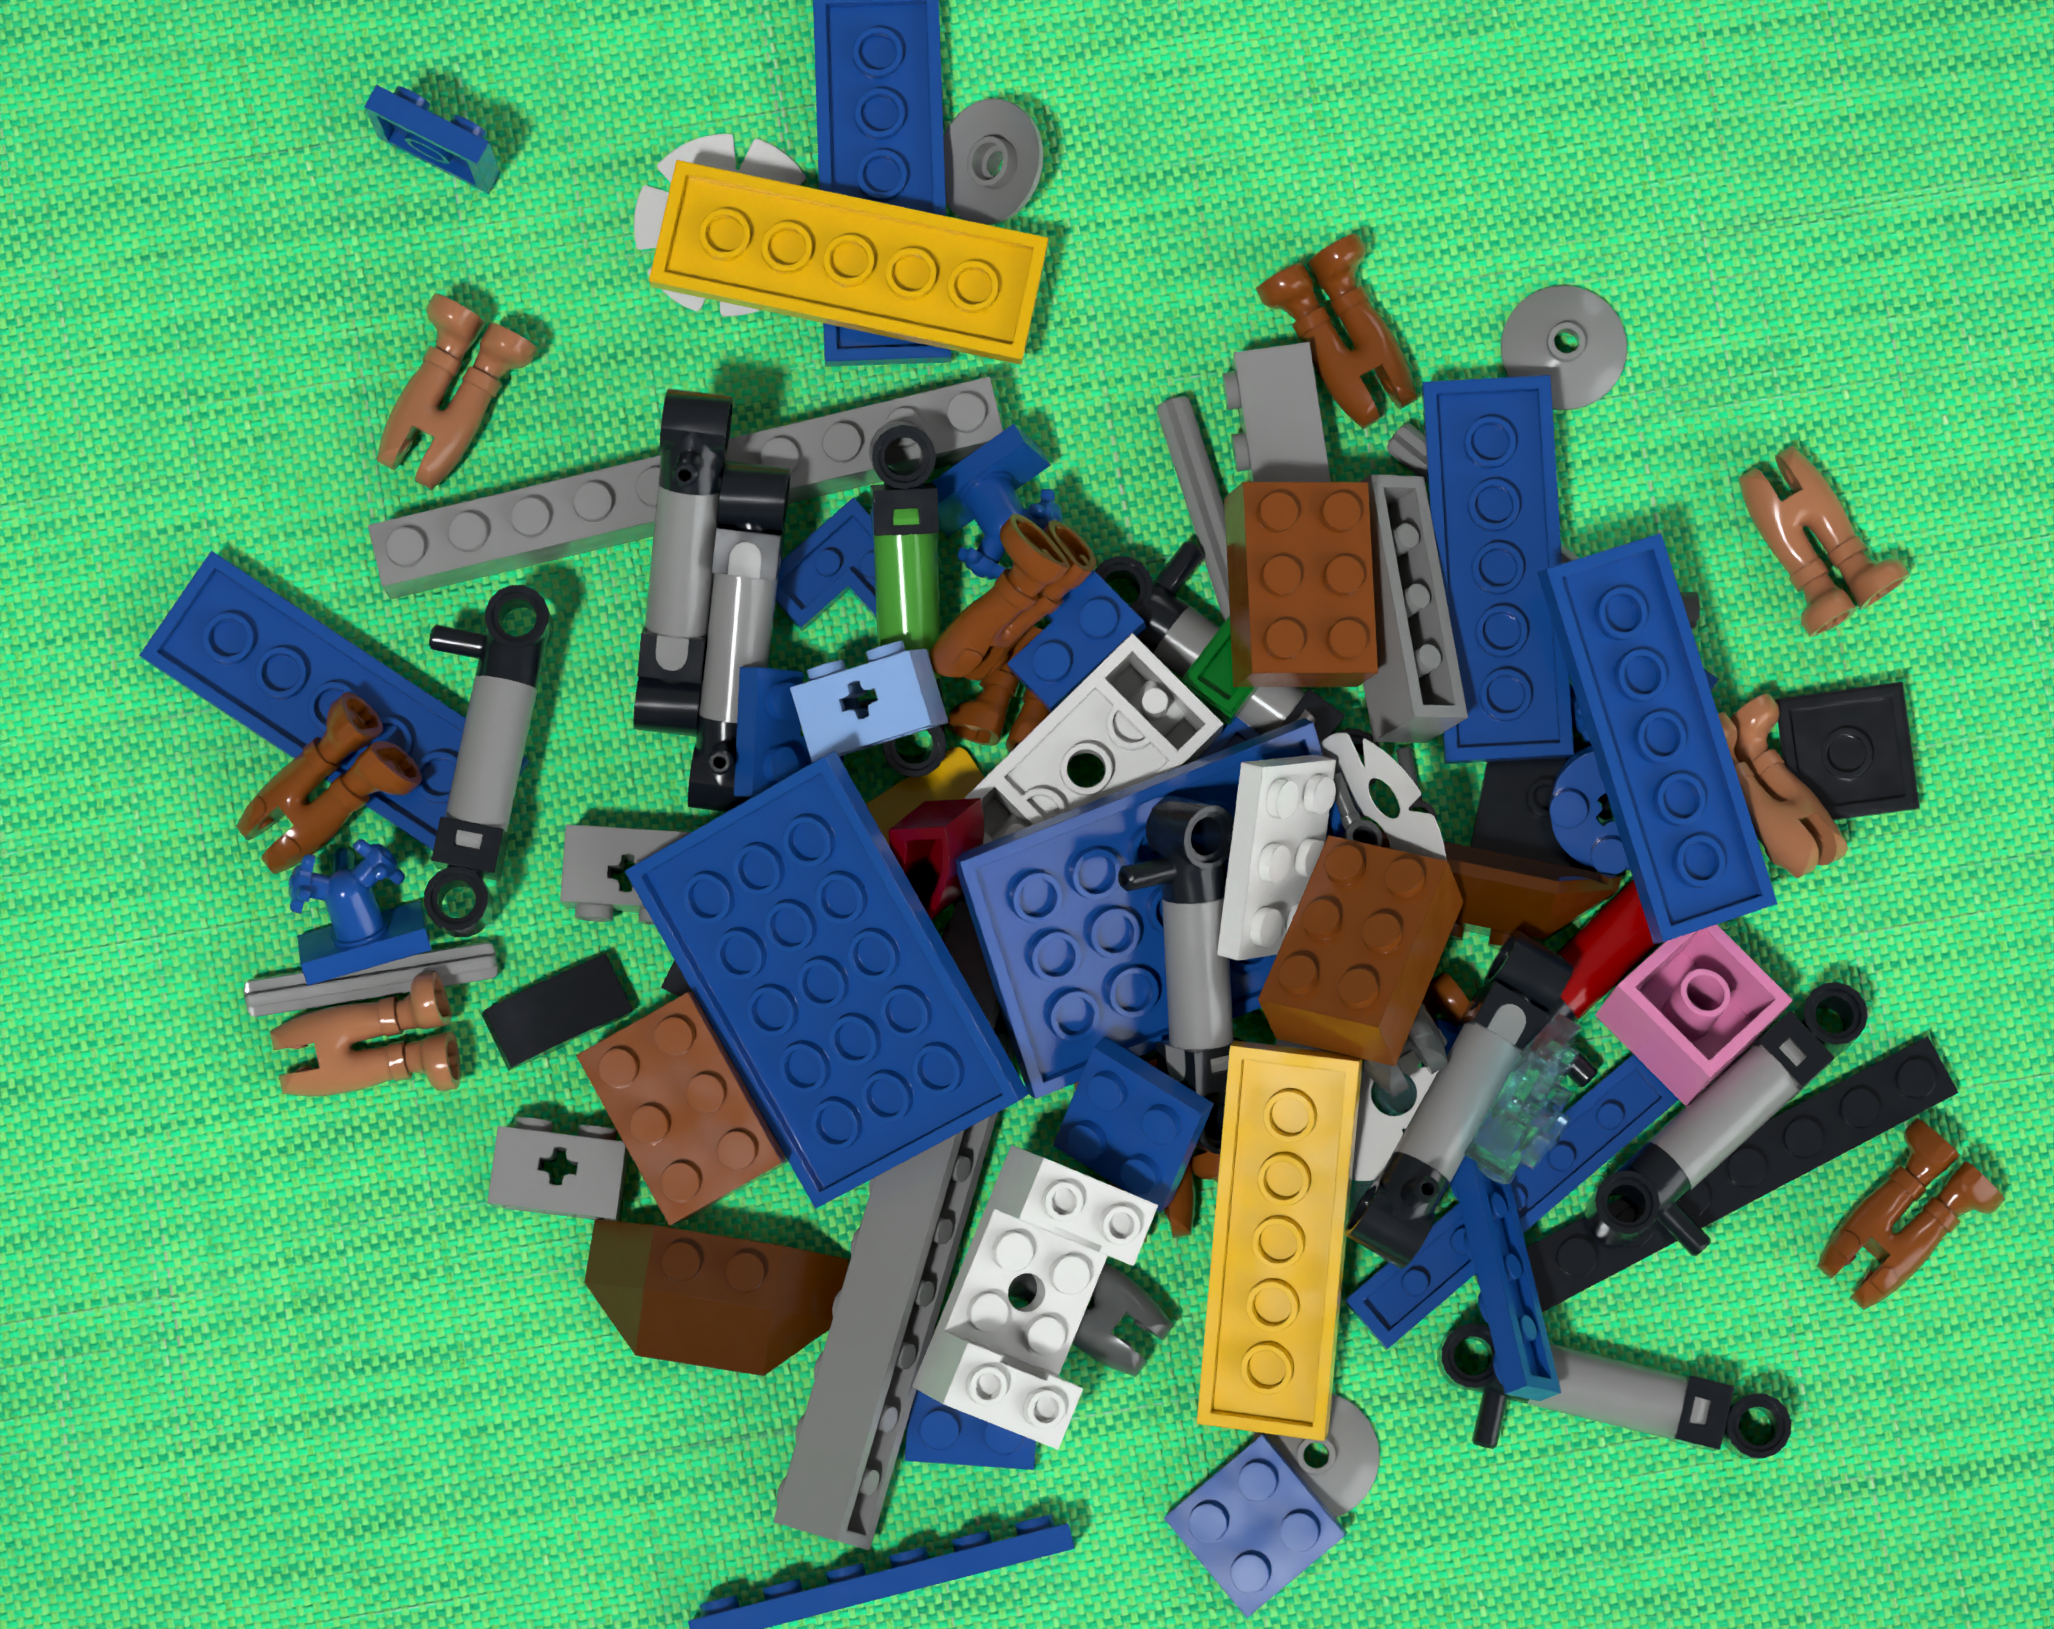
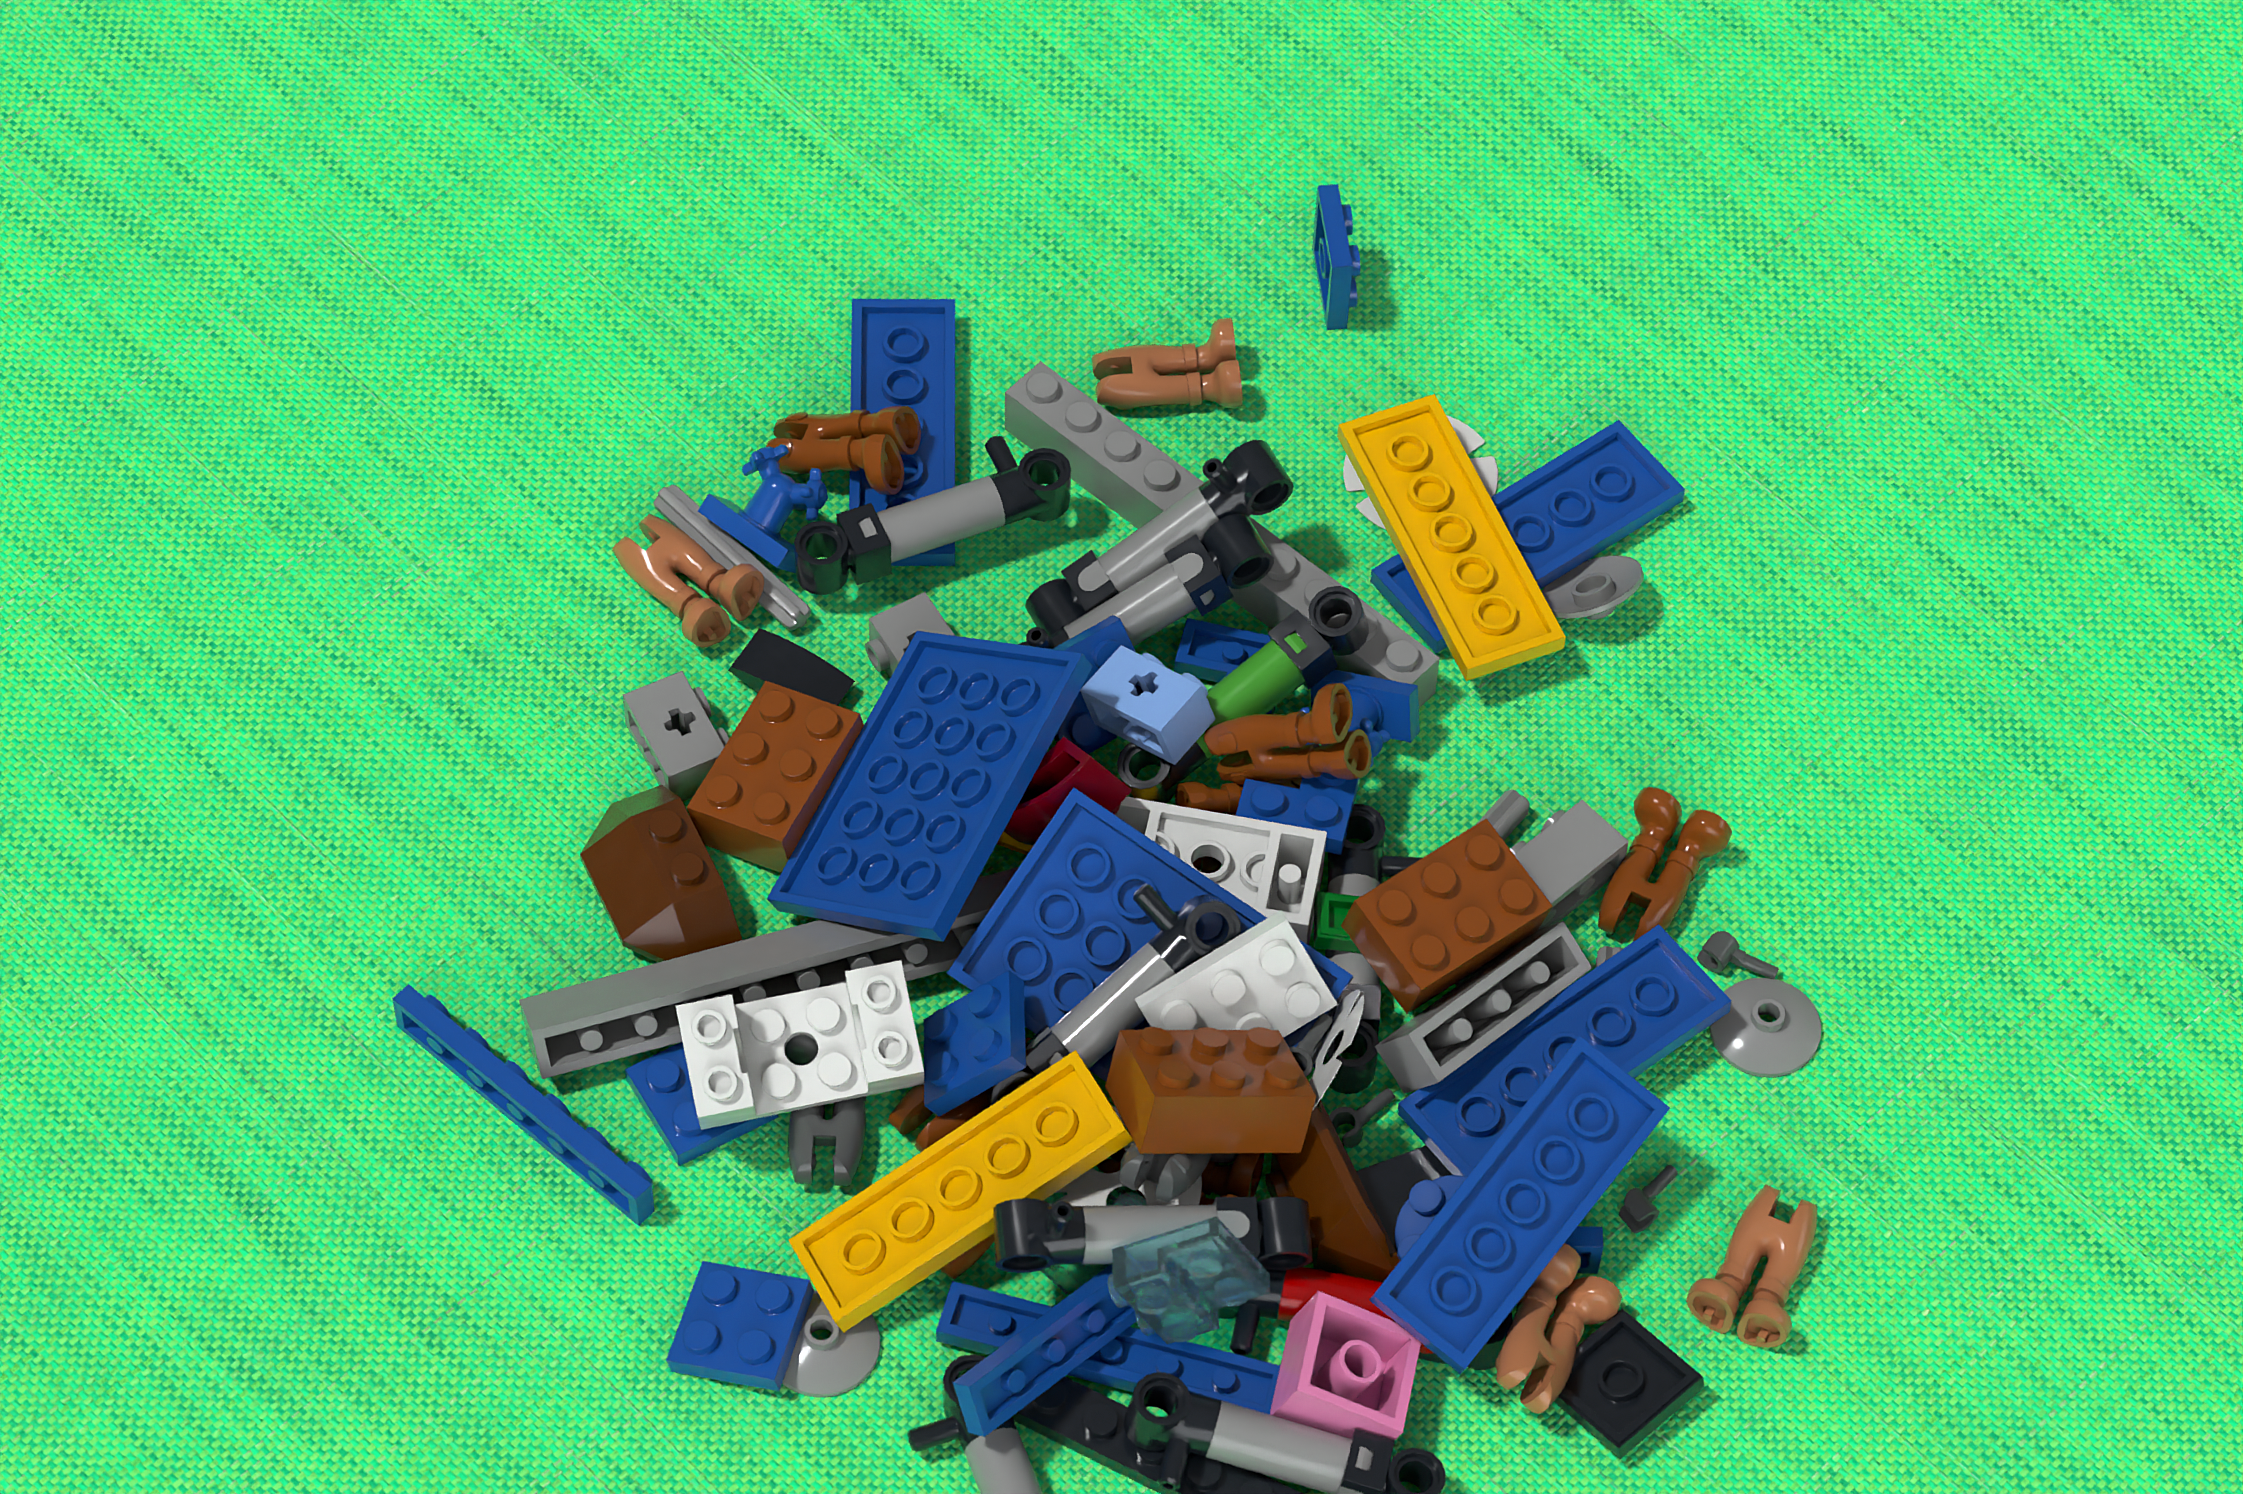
camera: 55 degrees right, 25 degrees down
none -> dark grey hand [1697,931,1779,979]

